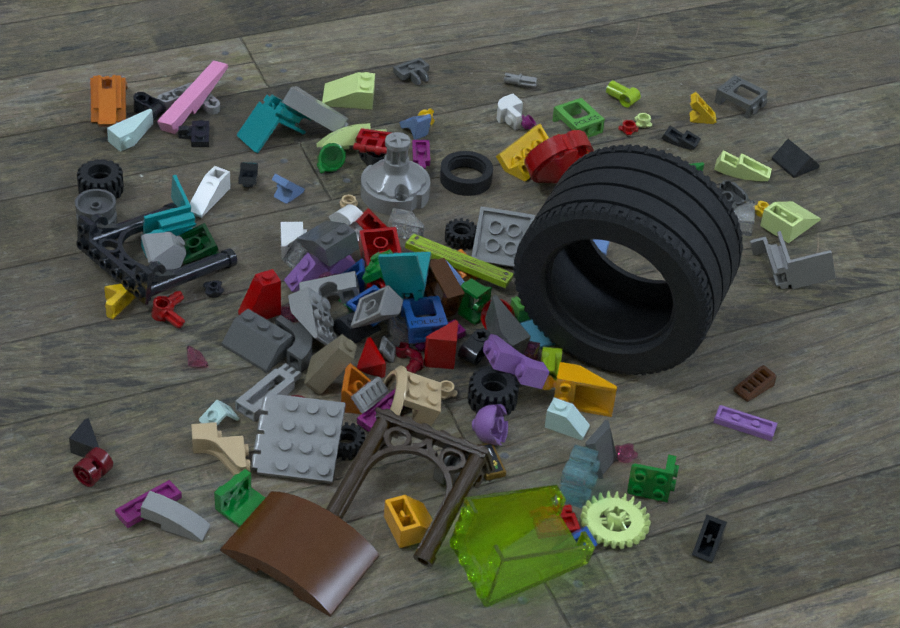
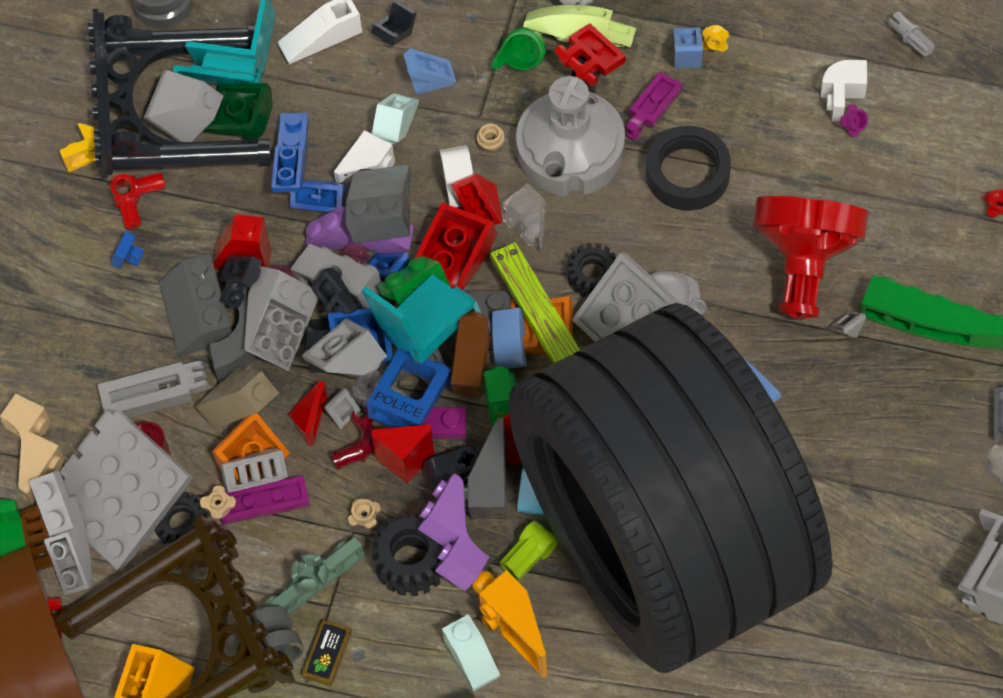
camera: 45 degrees right, 20 degrees up
clear pink slope [186,345,208,367] -> none
light aqua bracket [199,400,240,425] -> none
black plate [203,280,224,298] -> none
tan piece [384,365,441,426] -> none
medium lavender cylinder [472,404,508,445] -> none
yellow slope [496,124,553,181] -> none
clear pink slope [524,341,540,360] -> none
bright green window [552,98,605,138] -> none
none -> reddish brown slope [21,505,53,571]
none -> light grey slope [29,470,92,595]
none -> blue tile [110,231,144,269]
none -> tan plate [200,486,236,519]
none -> black hinge [218,255,262,309]
none -> sand green plate [262,537,364,615]
none -> blue slope [271,113,309,192]
none -> blue slope [290,180,345,212]
none -> black slope [312,267,356,314]
none -> light aqua slope [372,93,419,144]

